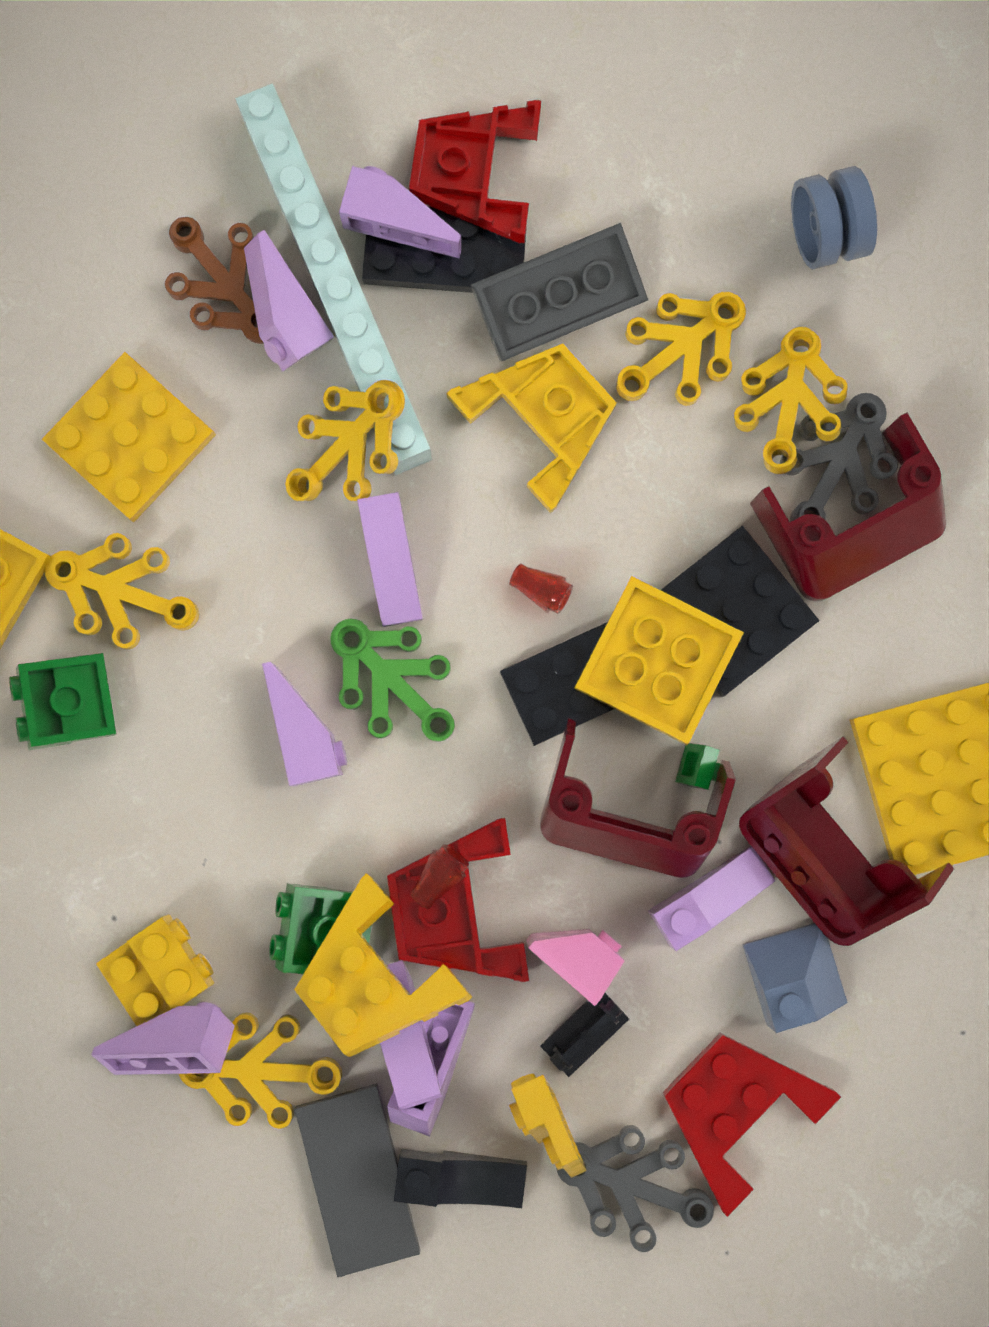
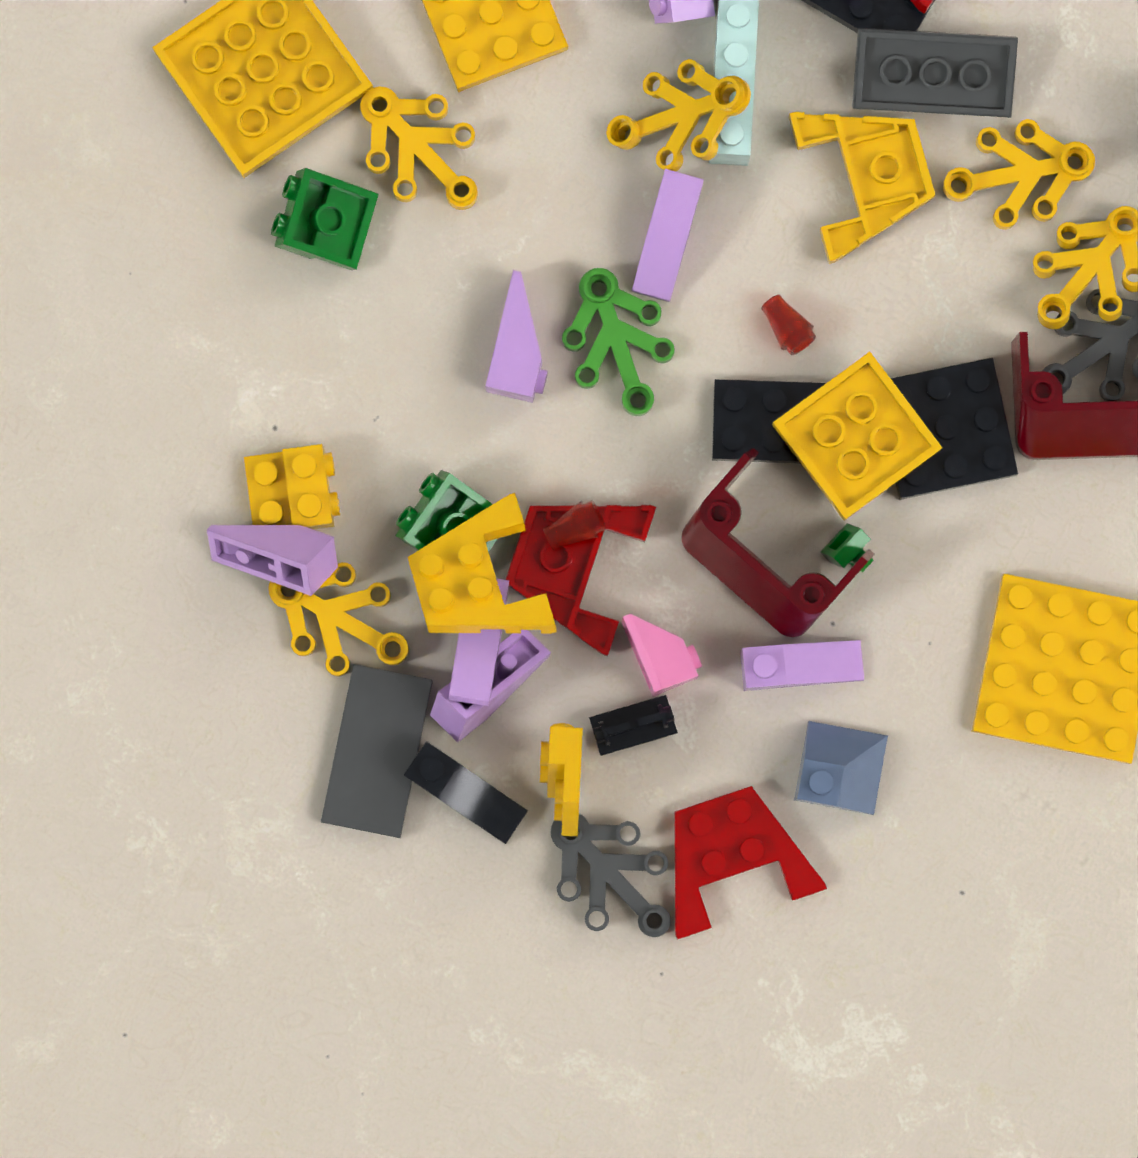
camera: 30 degrees right, 0 degrees up
dark red windscreen [739,736,954,946] -> none

